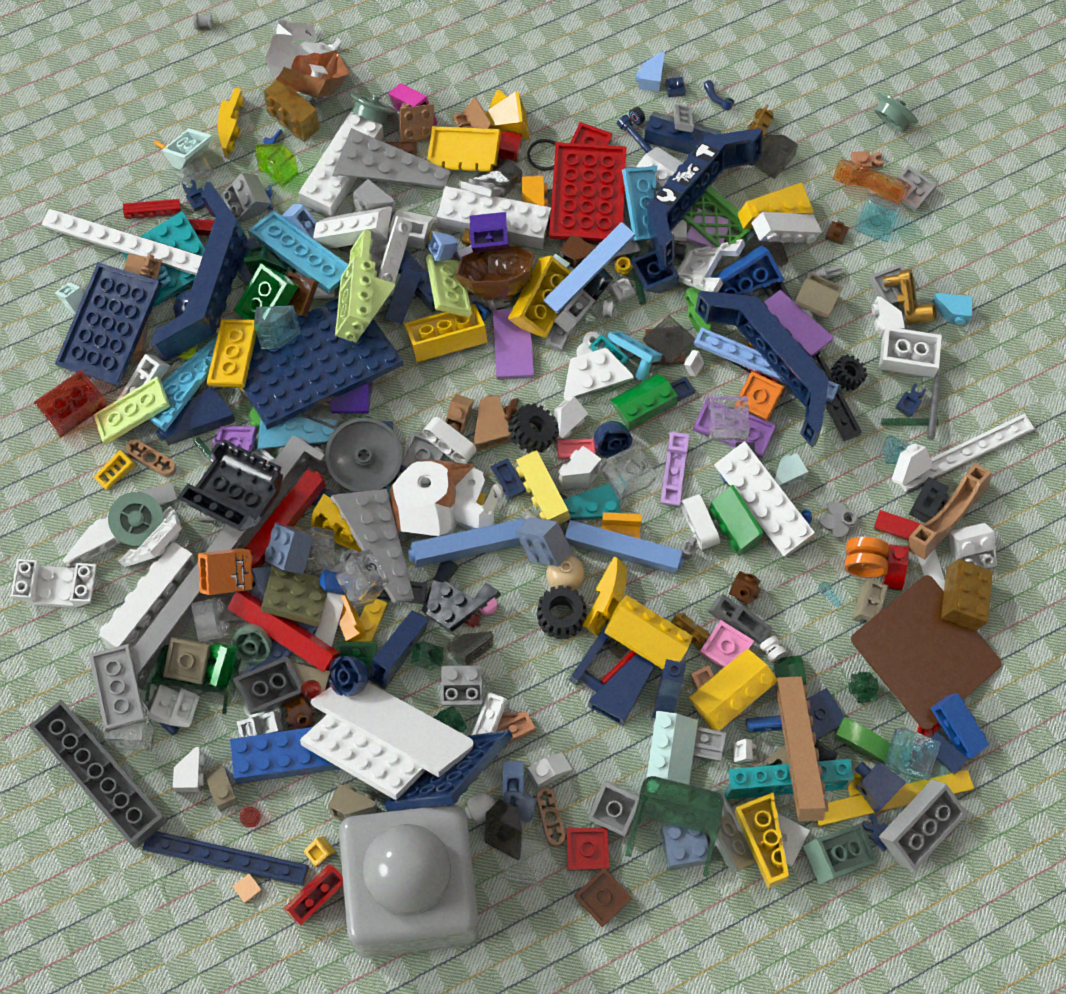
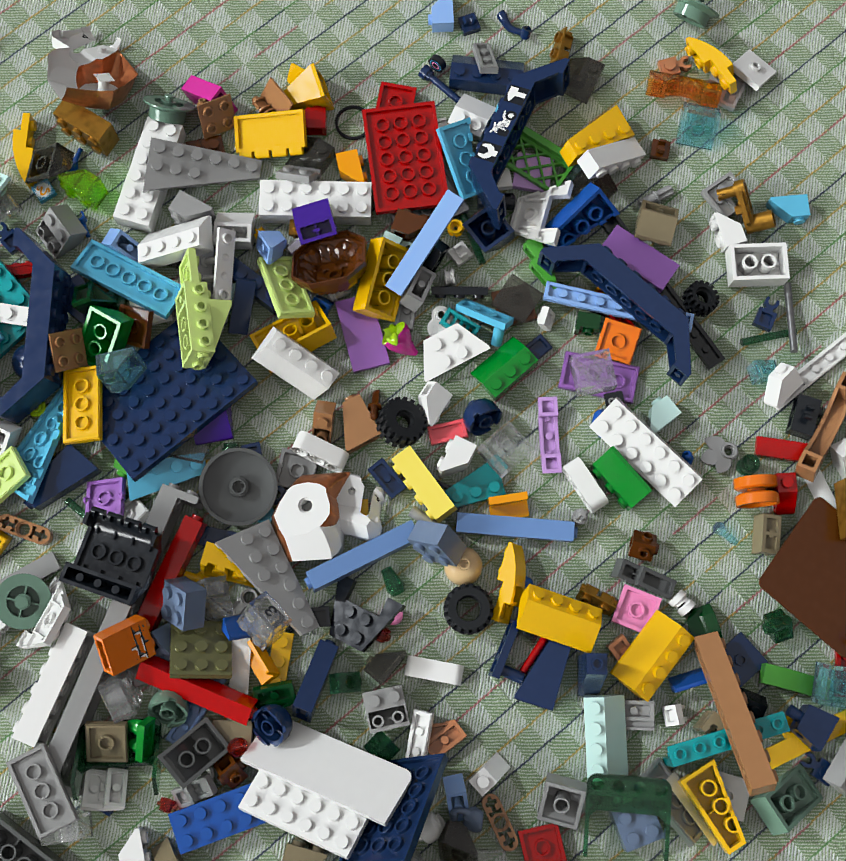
camera: 10 degrees left, 10 degrees up
none -> clear smoke slope [25,142,75,184]
none -> tile [31,178,57,204]
none -> medium nougat hinge [48,328,88,373]
none -> clear red plate [156,797,177,814]
none -> white slope [251,326,339,400]
none -> clear green cone [381,566,405,597]
none -> hat [382,322,418,356]
none -> white beam [404,655,464,686]
none -> black plate [431,286,488,298]
none -> dark green brick [574,311,603,336]
none -> white sticker [666,772,718,846]
none -> yellow slope [685,37,737,95]
none -> white plate [733,49,777,91]
none -> clear green wheel [736,454,760,476]

